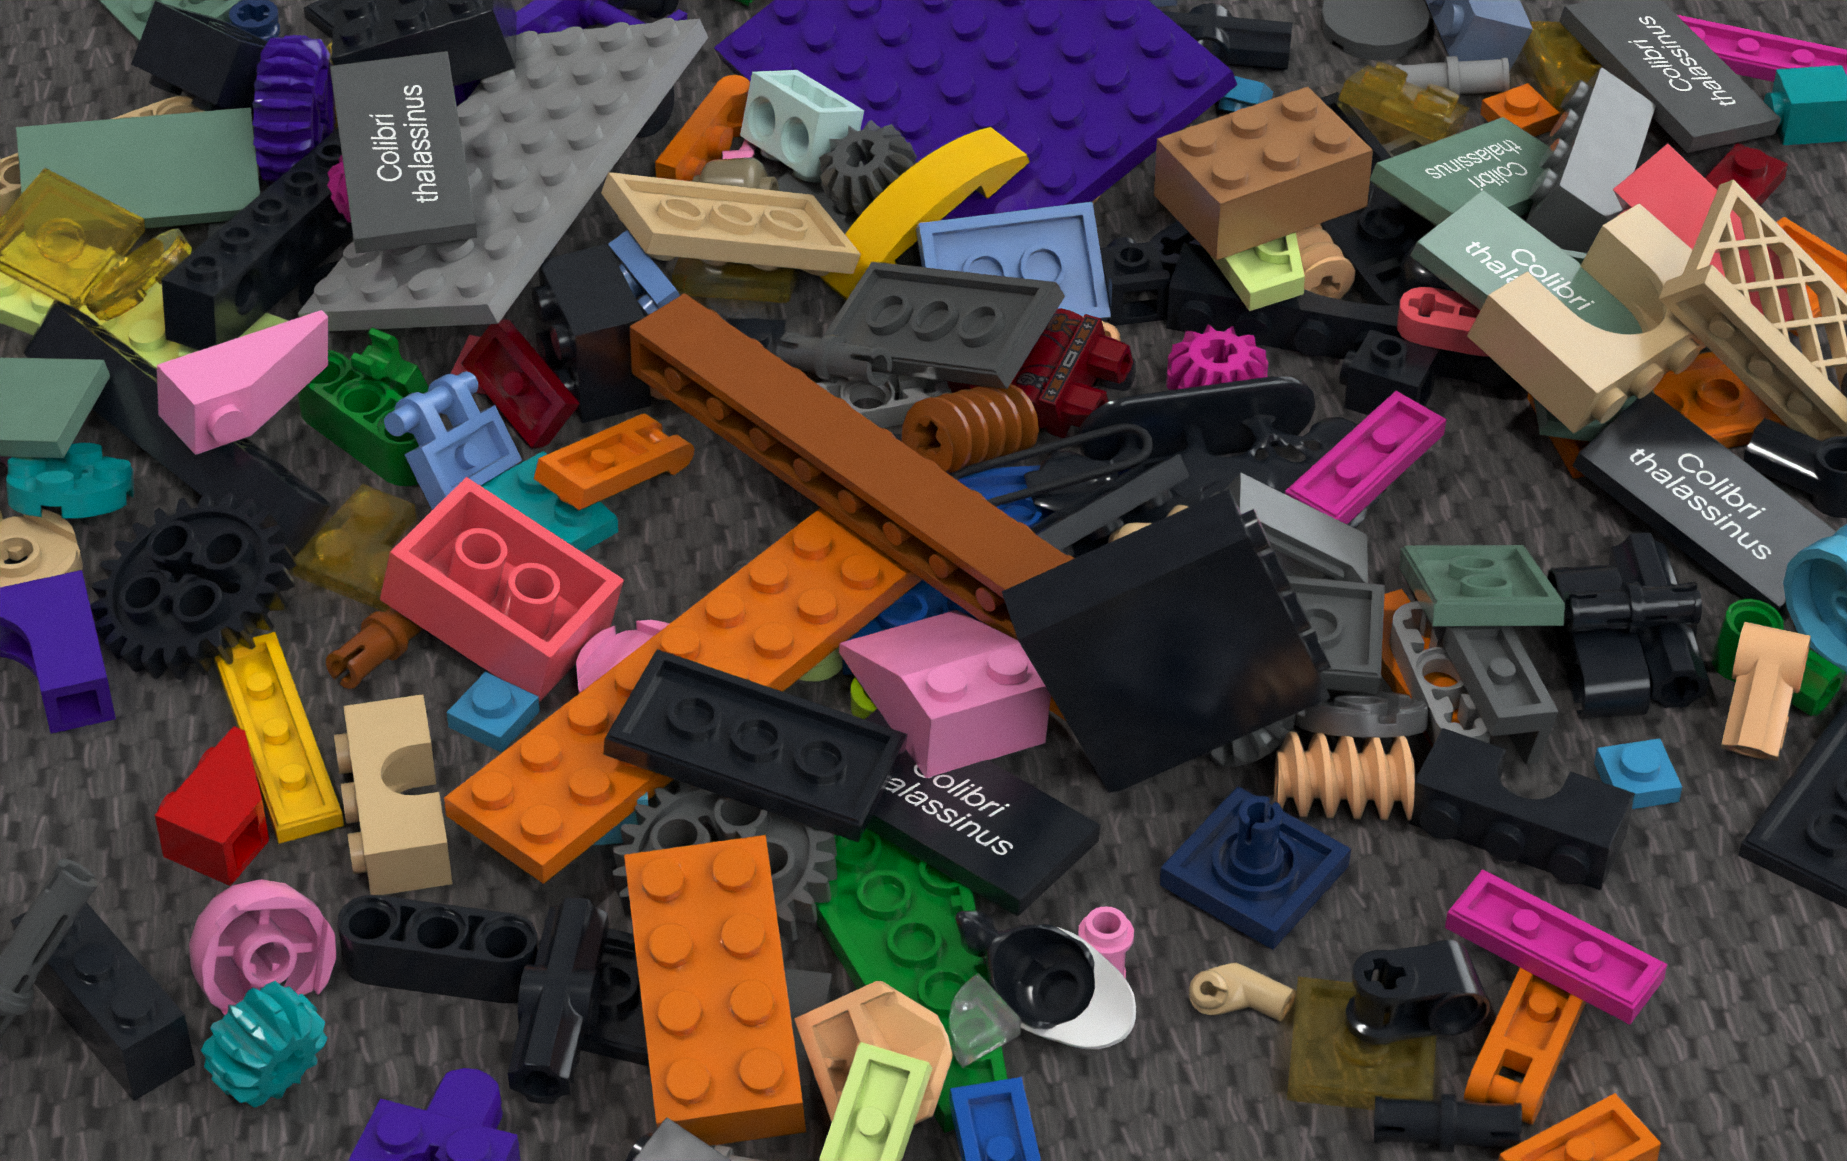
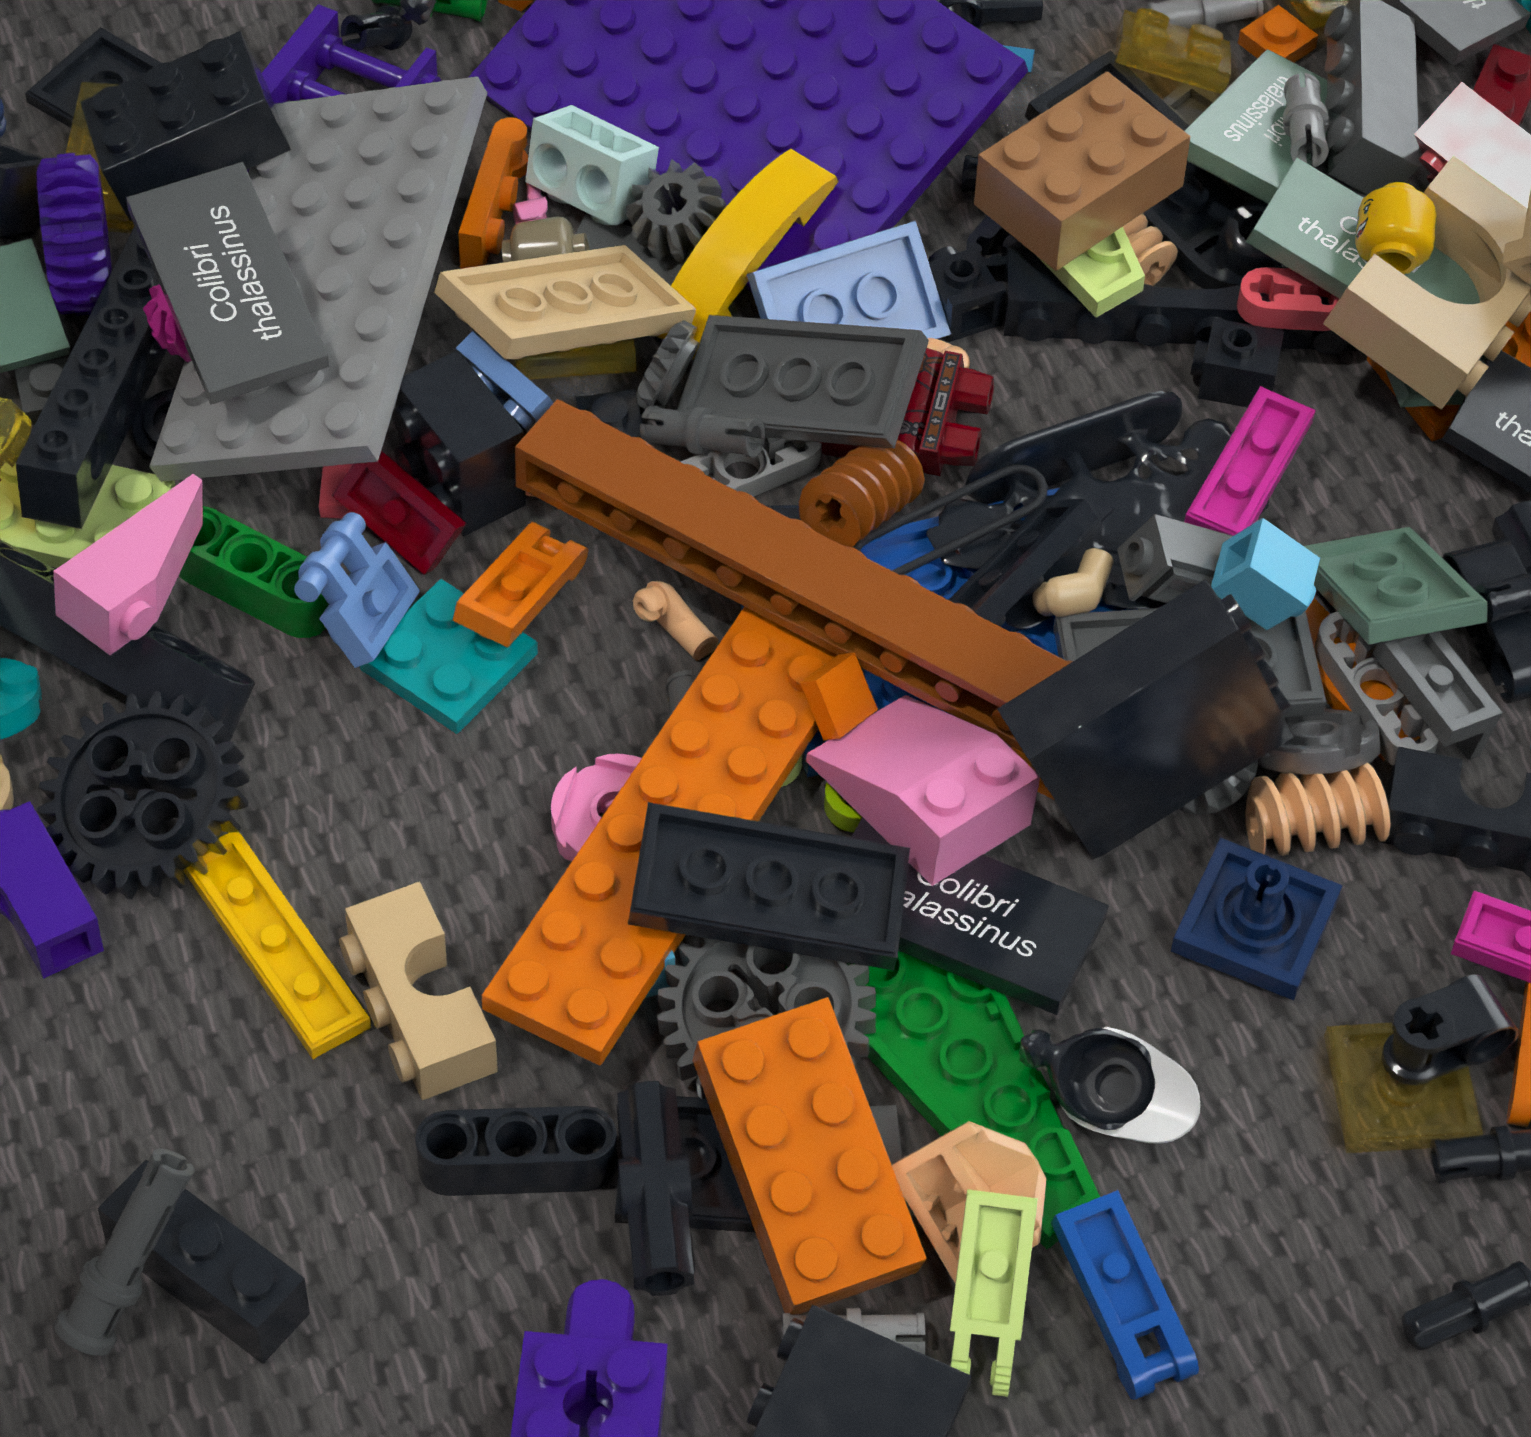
camera: 15 degrees left, 10 degrees up
red slope [155,726,269,886] -> none
bright pink cylinder [189,879,336,1015] -> none
teal gear [201,981,327,1108] -> none
clear yellow plate [293,484,417,612] -> none
dark orange pin [326,607,423,689] -> none
green plate [351,327,429,398] -> none
coral brick [380,477,624,702] -> none
dark azure plate [446,672,540,753] -> none
clear tile [949,973,1021,1067] -> none
bright pink pin [1078,907,1134,978] -> none
dark pink gear [1166,324,1268,390] -> none
tan arm [1189,963,1296,1022] -> none
none -> light nougat arm [633,581,718,661]
none -> dark grey gear [636,320,699,409]
none -> orange tile [800,652,878,740]
none -> medium azure brick [1211,518,1320,630]
none -> light grey pin [1283,73,1329,167]
none -> yellow head [1355,182,1437,274]

